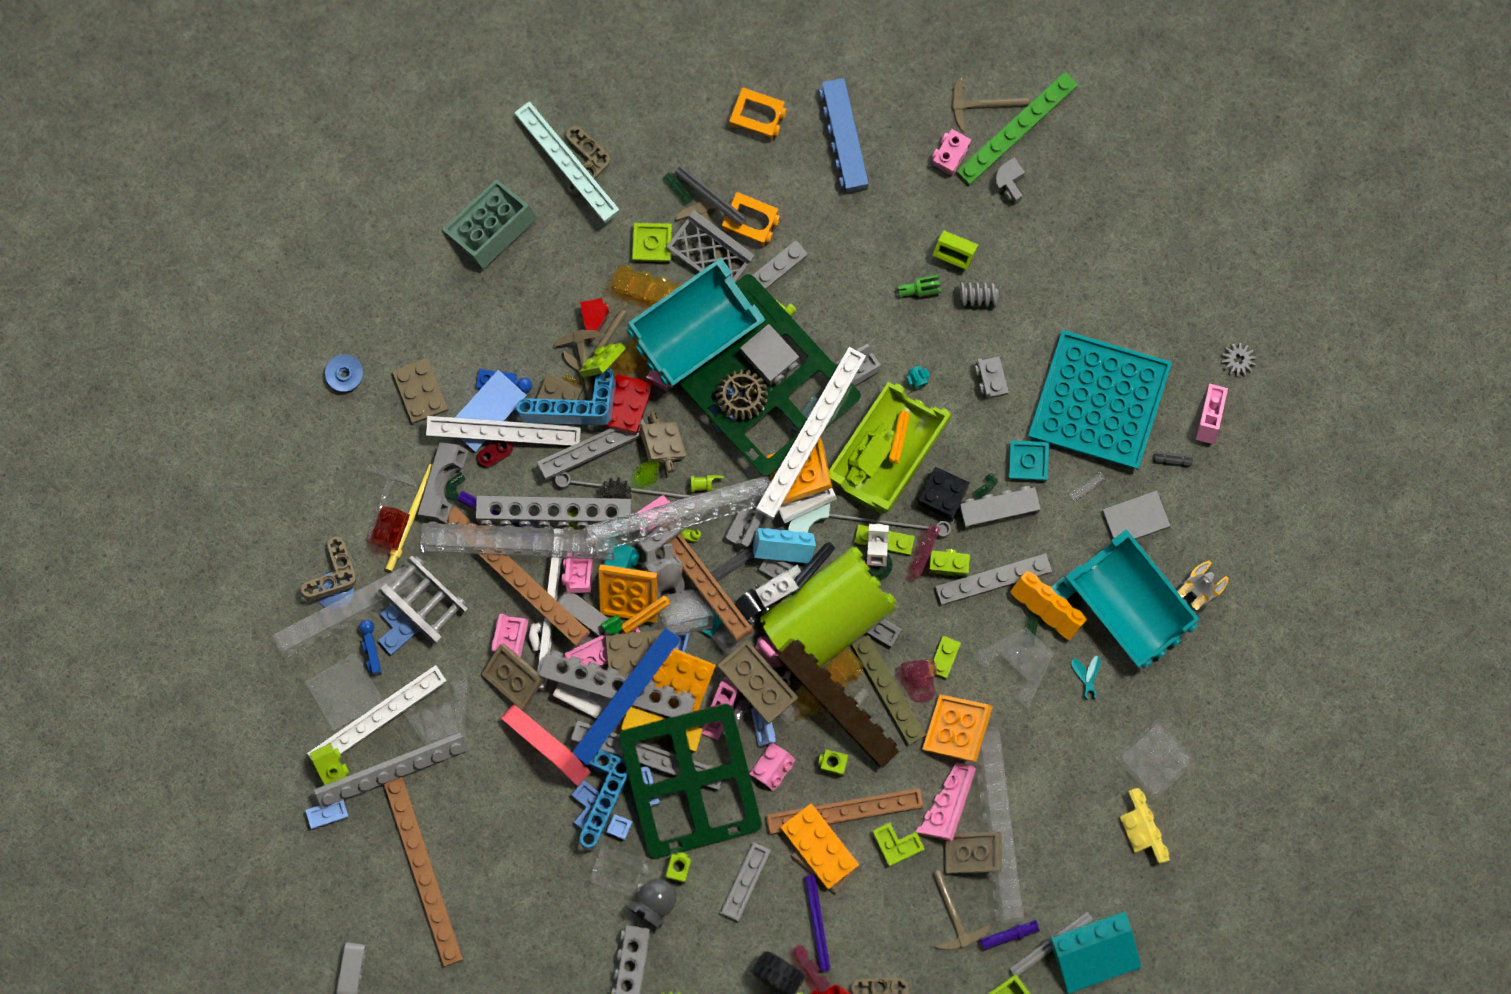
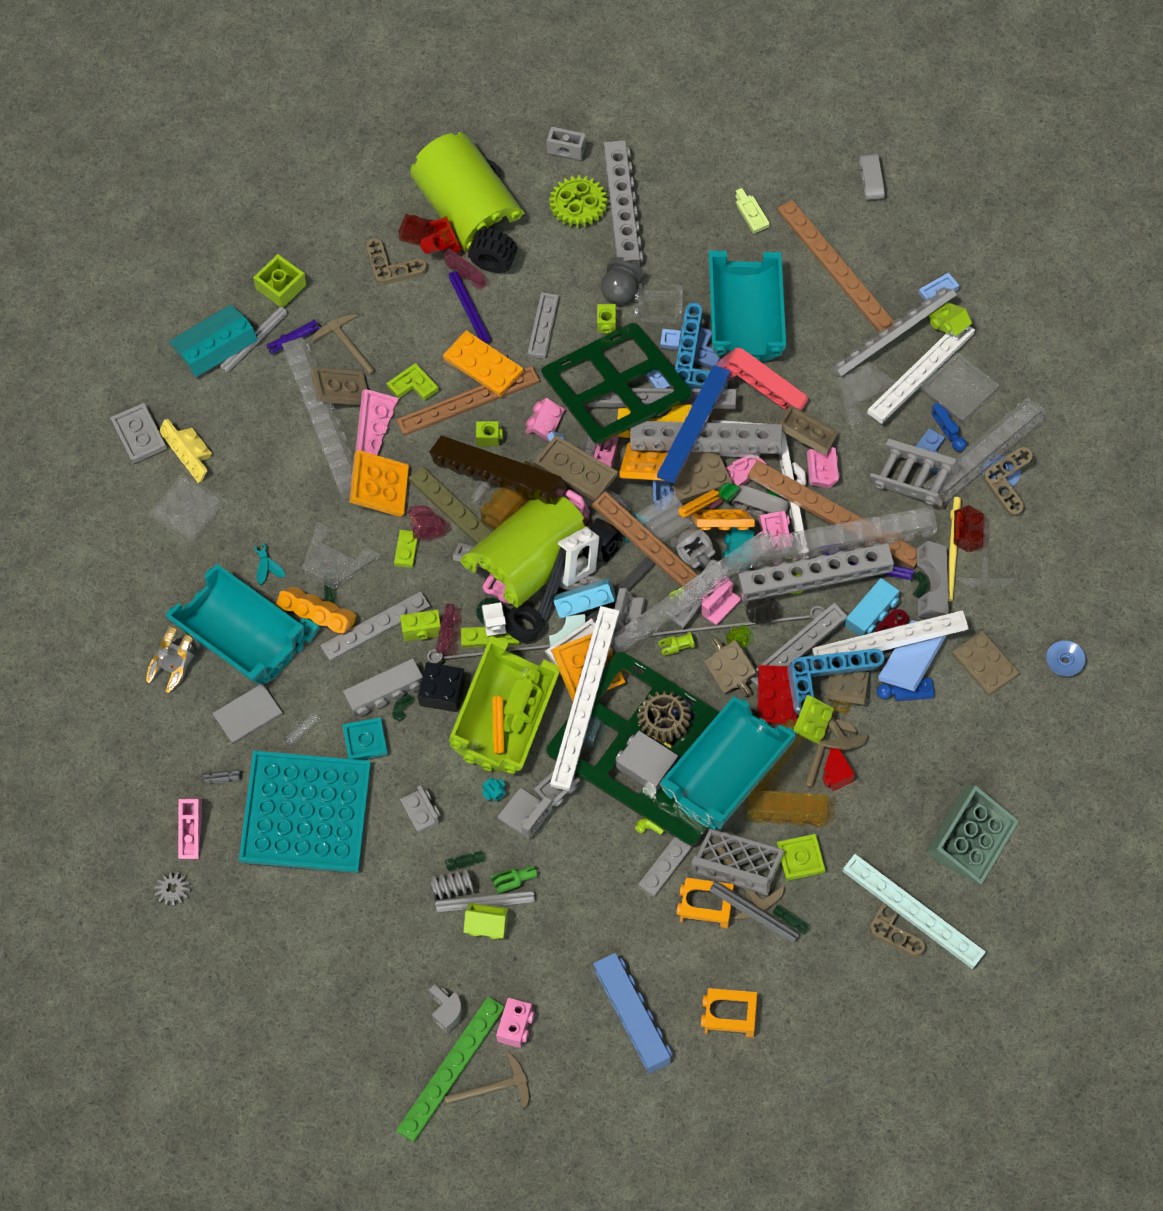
camera: 165 degrees right, 15 degrees down
none -> light grey plate [110,403,167,464]
none -> light grey axle [435,890,535,912]
none -> clear green axle [445,851,484,871]
none -> light grey bracket [498,788,552,839]
none -> black tyre [505,605,543,642]
none -> teal cylinder [708,250,786,363]
none -> yellowish green hinge [735,188,770,234]
none -> medium azure brick [845,578,900,636]

